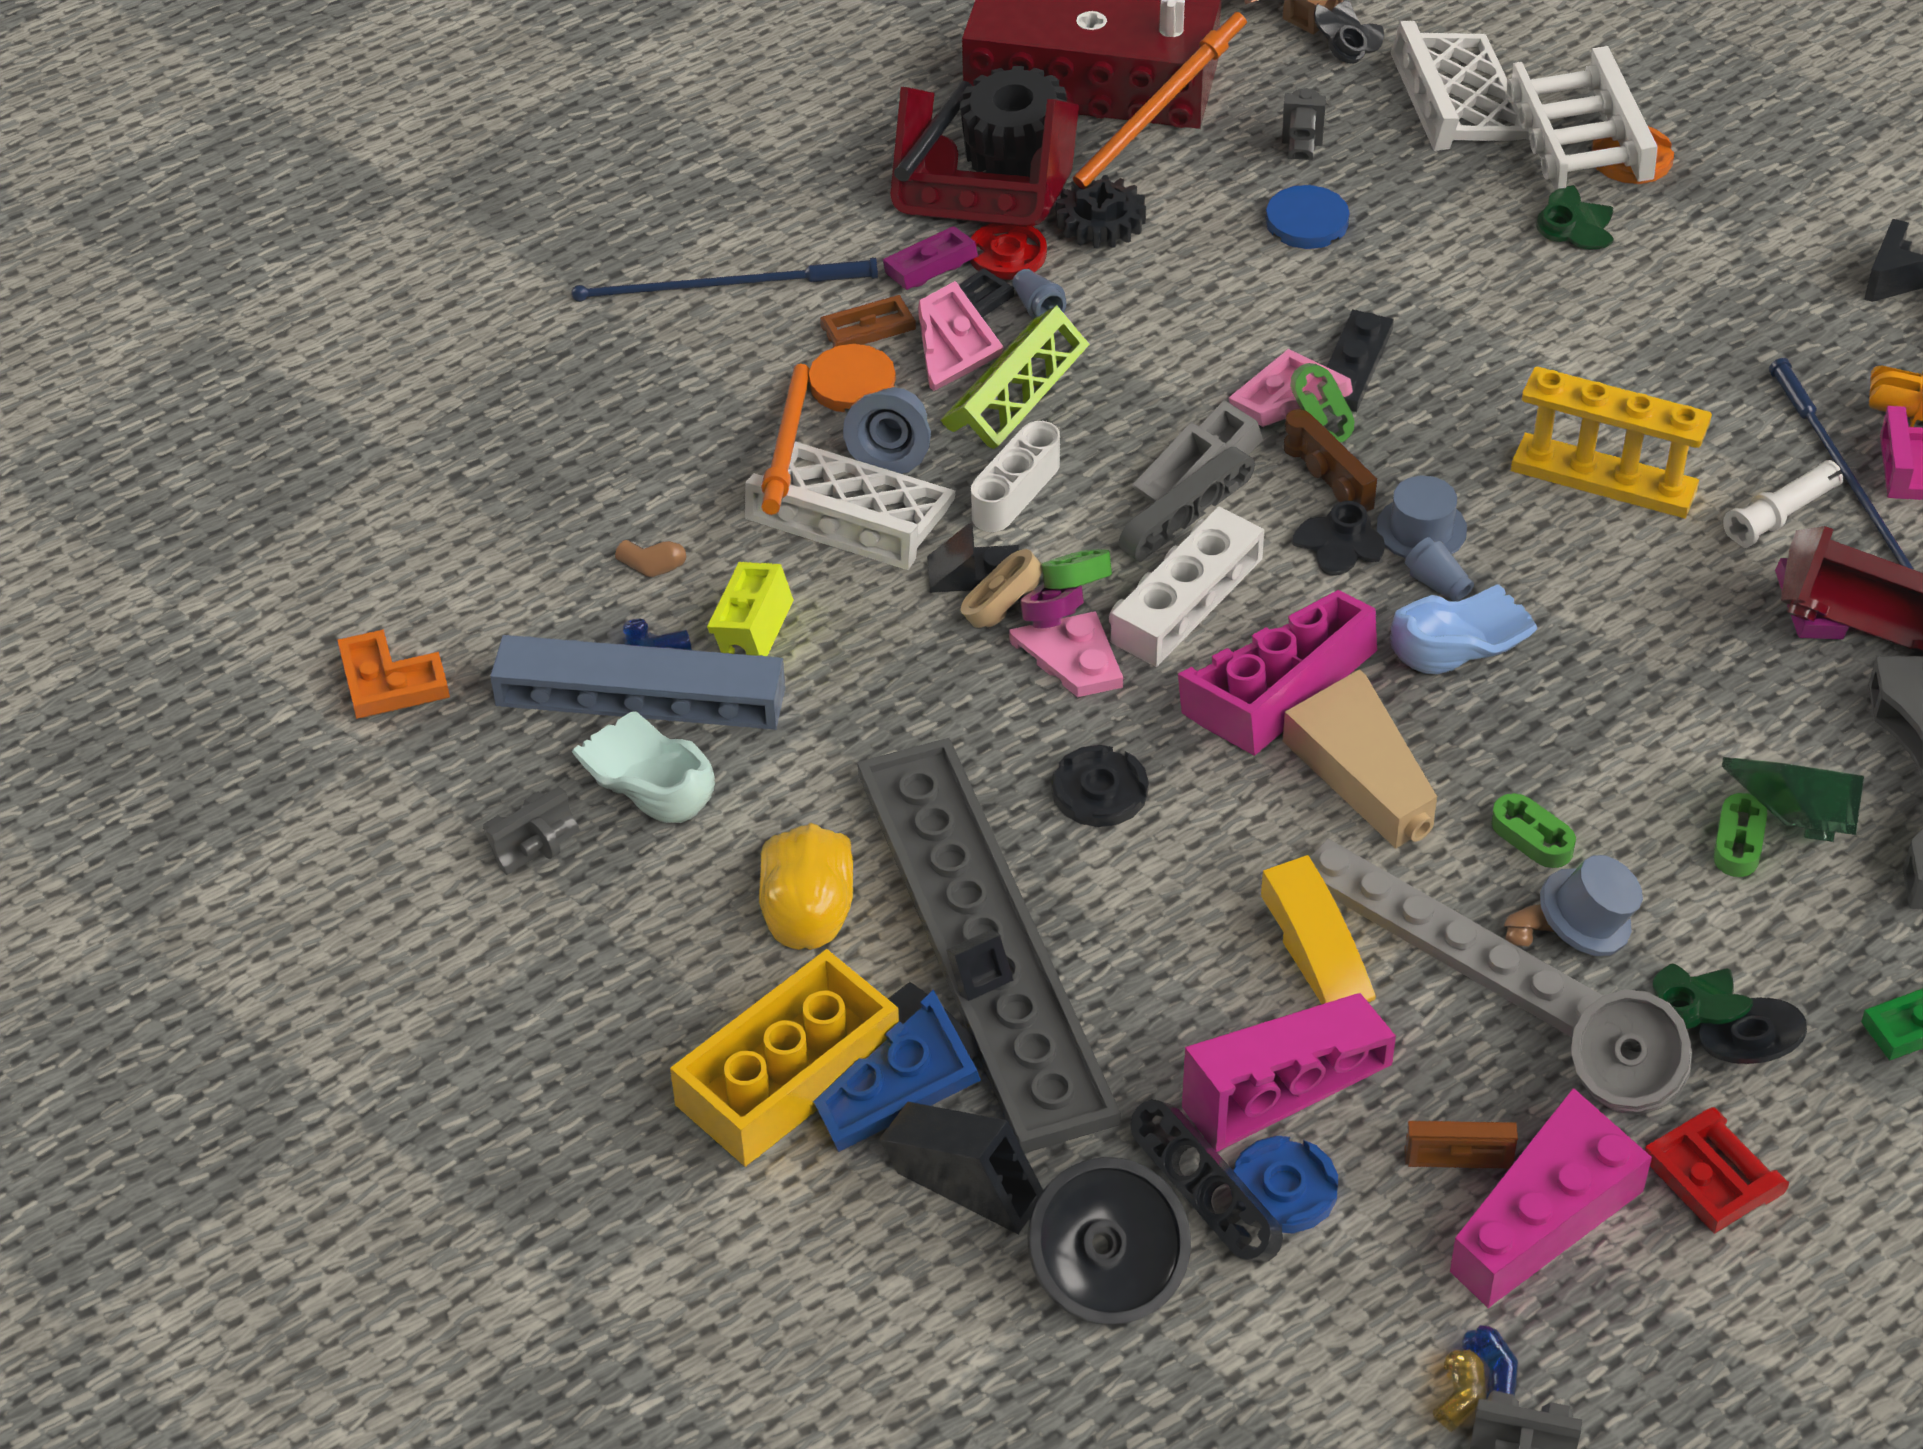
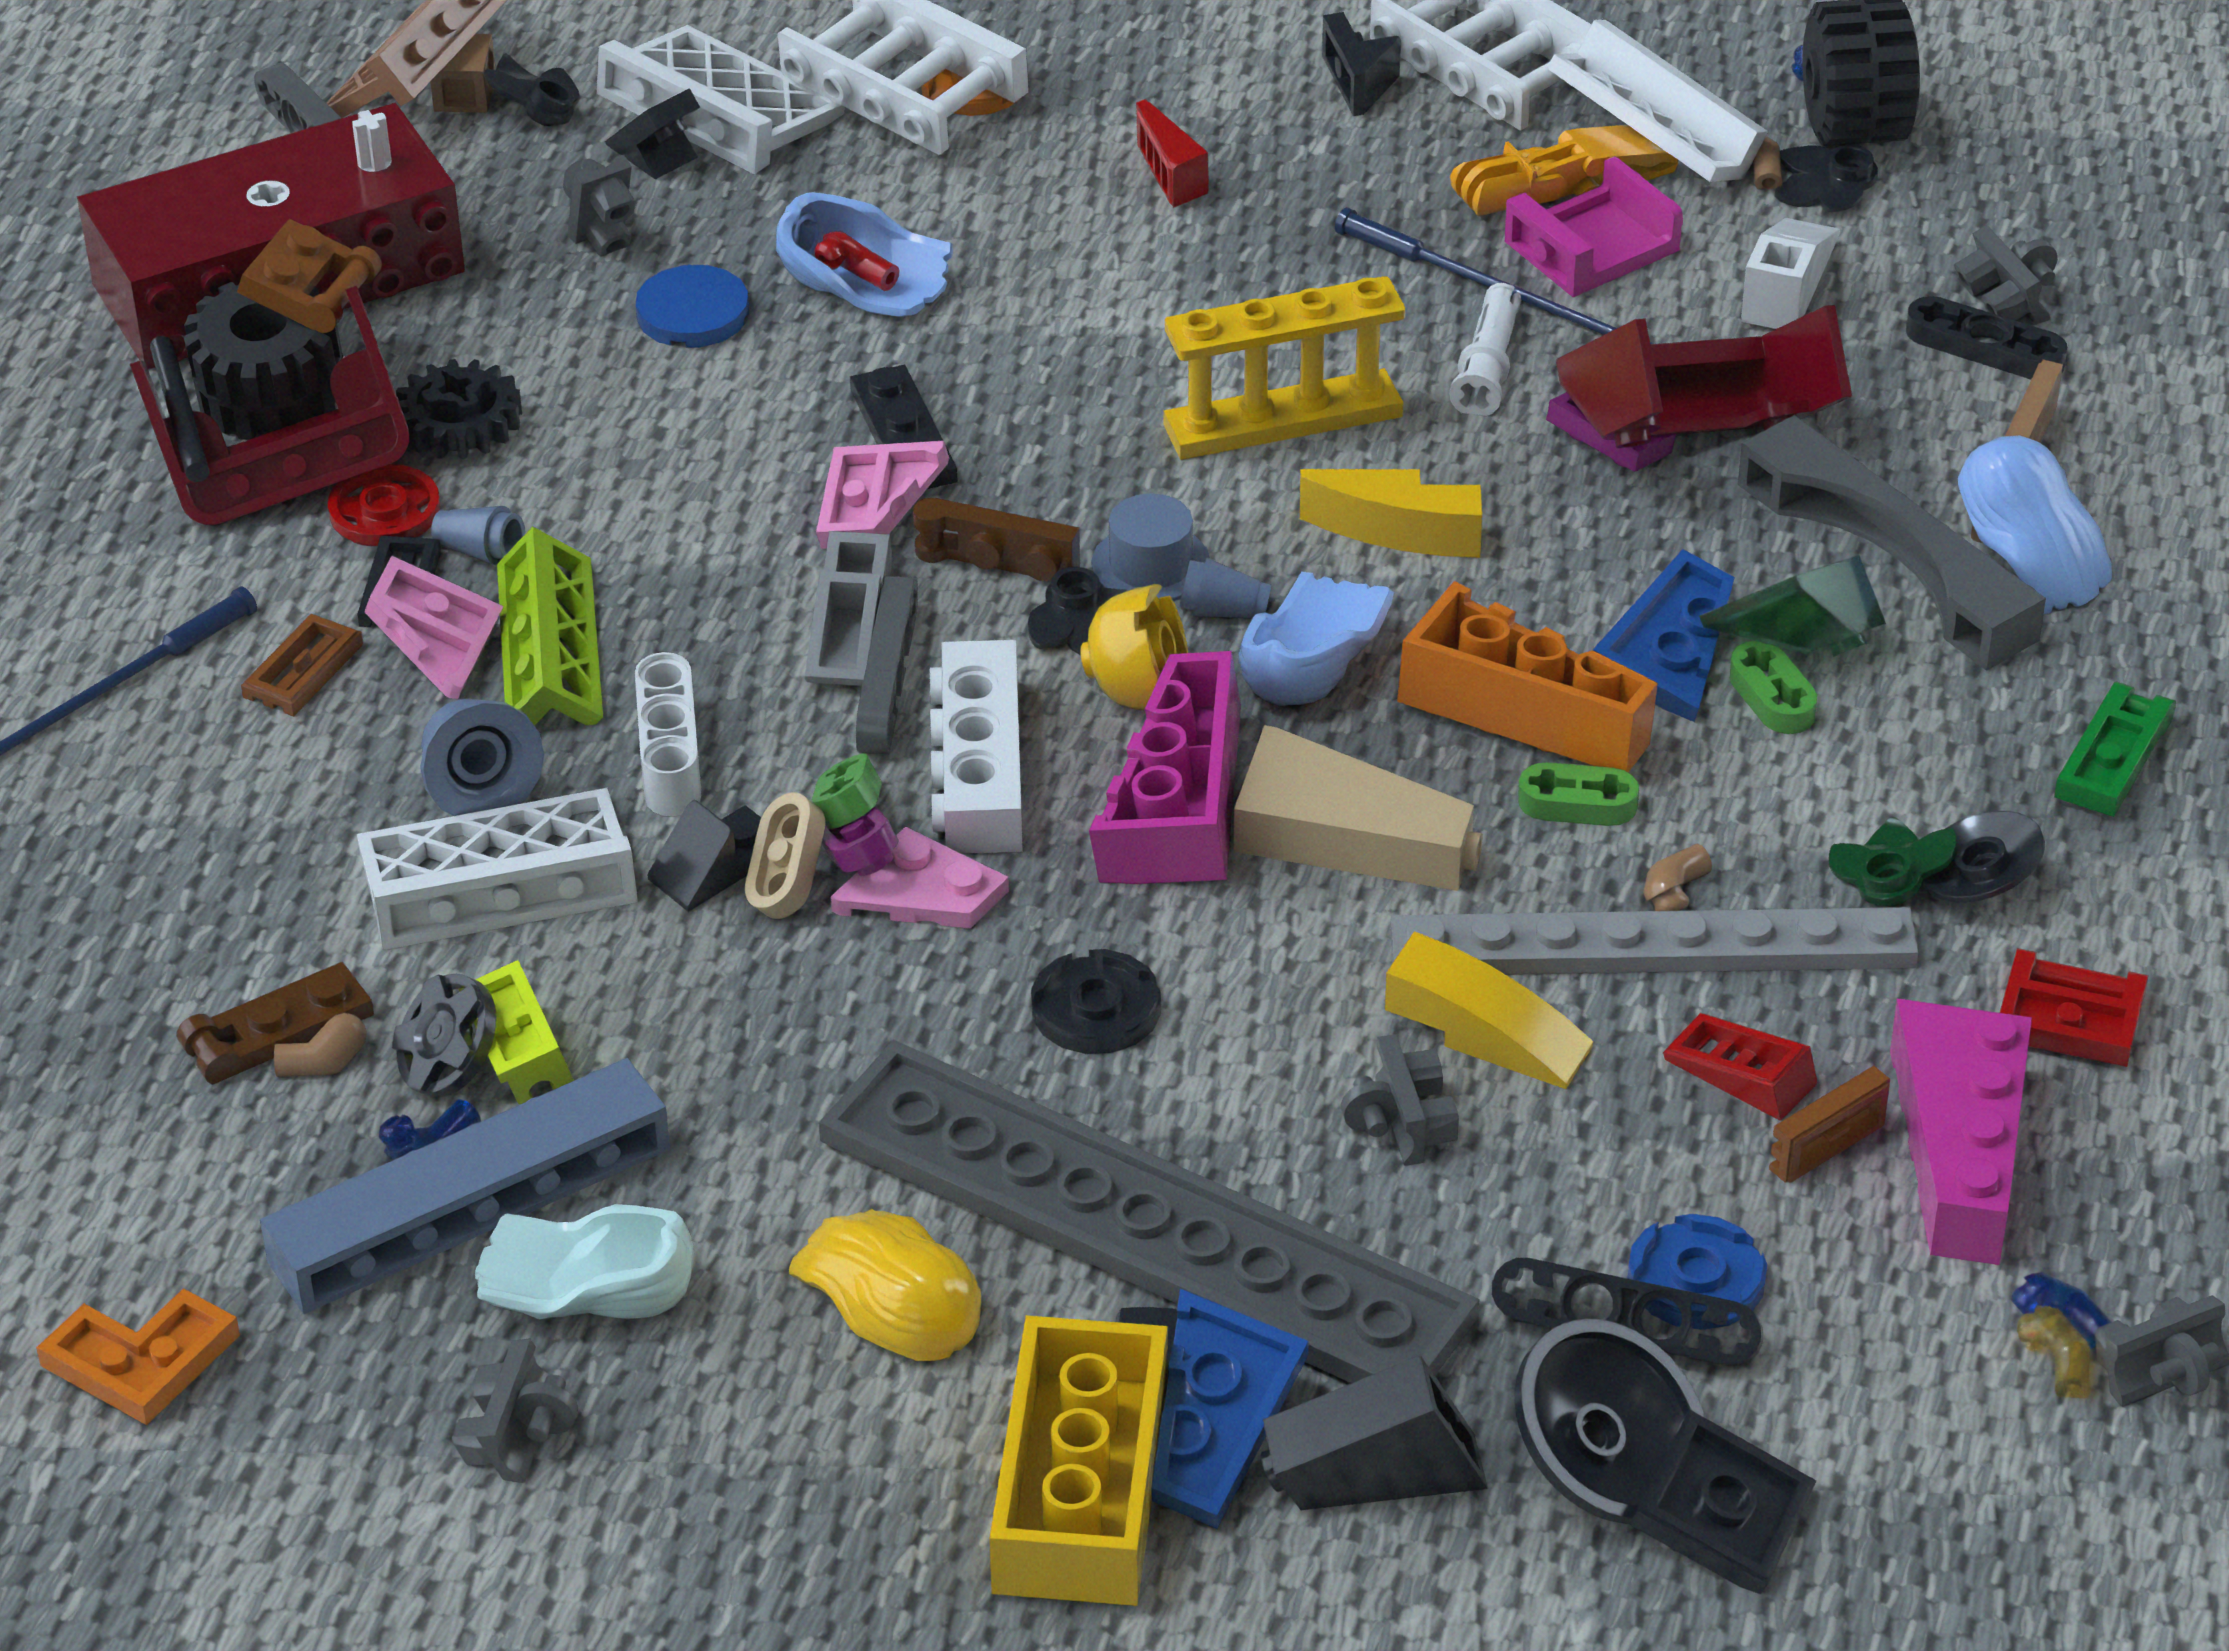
camera: 40 degrees left, 5 degrees down
orange bar [761,364,810,515] -> none
orange tile [808,344,896,412] -> none
magenta plate [882,226,978,290] -> none
black tile [946,929,1013,1001] -> none
orange bar [1073,12,1247,189] -> none
dark pink wedge [1182,993,1396,1152] -> none
bright green beam [1290,363,1355,443] -> none
dark green plate [1536,185,1614,250] -> none
sand blue piece [1540,855,1643,956] -> none
light grey wheel [1571,989,1692,1115] -> none
none -> reddish brown plate [176,961,374,1085]
none -> dark orange plate [237,219,382,333]
none -> black wheel [392,973,496,1098]
none -> black slope [605,88,700,180]
none -> light blue hair [776,192,953,317]
none -> red arm [814,231,900,291]
none -> yellow cylinder [1080,584,1188,710]
none -> red slope [1136,99,1209,208]
none -> yellow slope [1300,469,1482,558]
none -> dark grey hips [1341,1034,1459,1166]
none -> orange wedge [1397,581,1658,773]
none -> blue wing [1593,549,1735,722]
none -> black plate [1630,1409,1816,1594]
none -> red slope [1663,1013,1817,1121]

